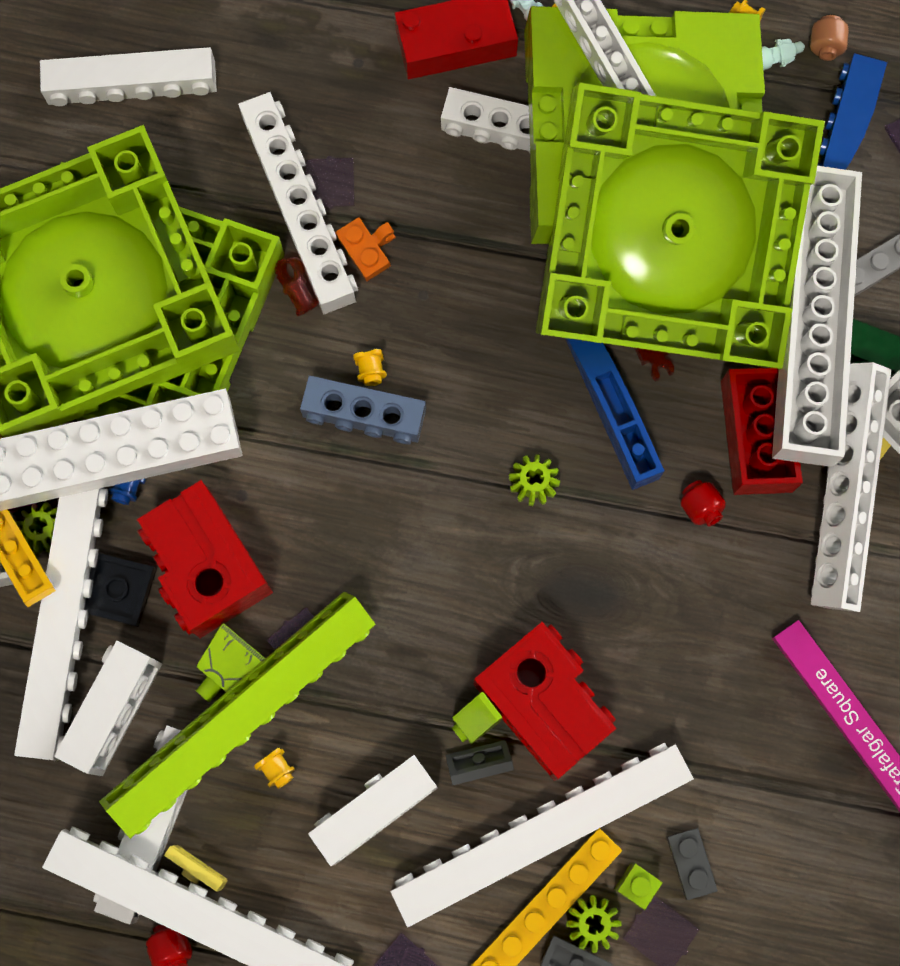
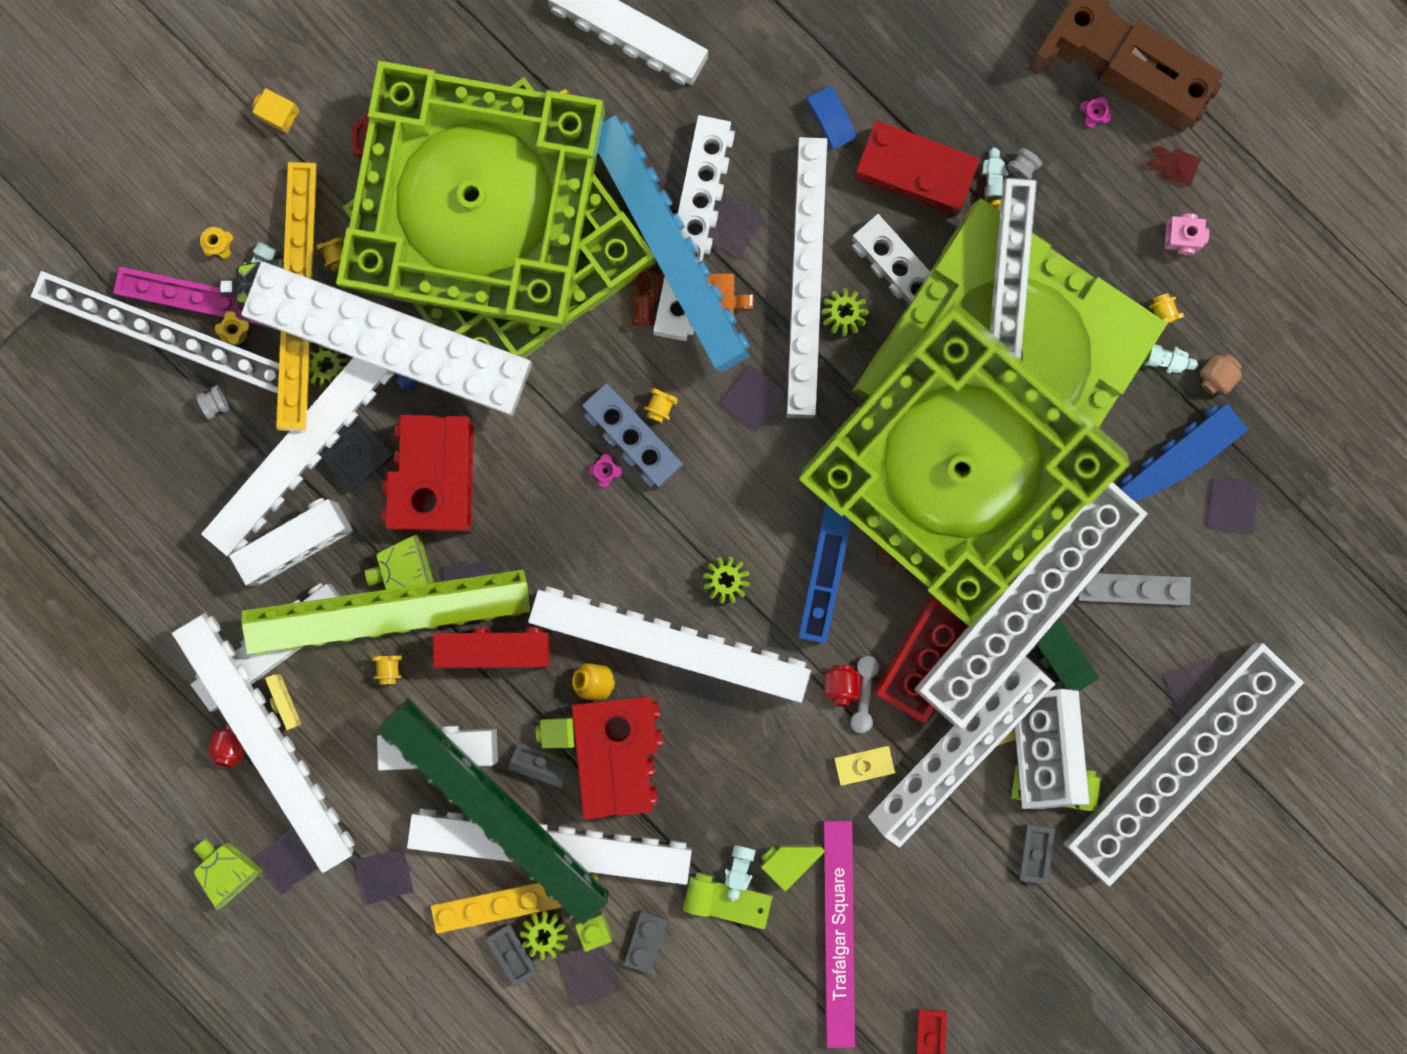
camera: 30 degrees right, 10 degrees up
none -> dark green brick [379,698,609,925]
none -> red brick [434,627,551,668]
none -> white brick [528,586,811,703]
none -> yellow head [572,663,615,701]
none -> dark pink plate [589,454,622,487]
none -> dark azure brick [598,115,751,373]
none -> lime door [682,872,773,929]
none -> clear purple piece [721,365,786,431]
none -> light aqua piece [725,845,756,901]
none -> lime slope [761,845,825,892]
none -> white brick [786,137,827,419]
none -> blue slope [806,86,858,149]
none -> lime gear [821,288,868,336]
none -> light yellow plate [834,746,895,786]
none -> light grey bar [850,656,879,733]

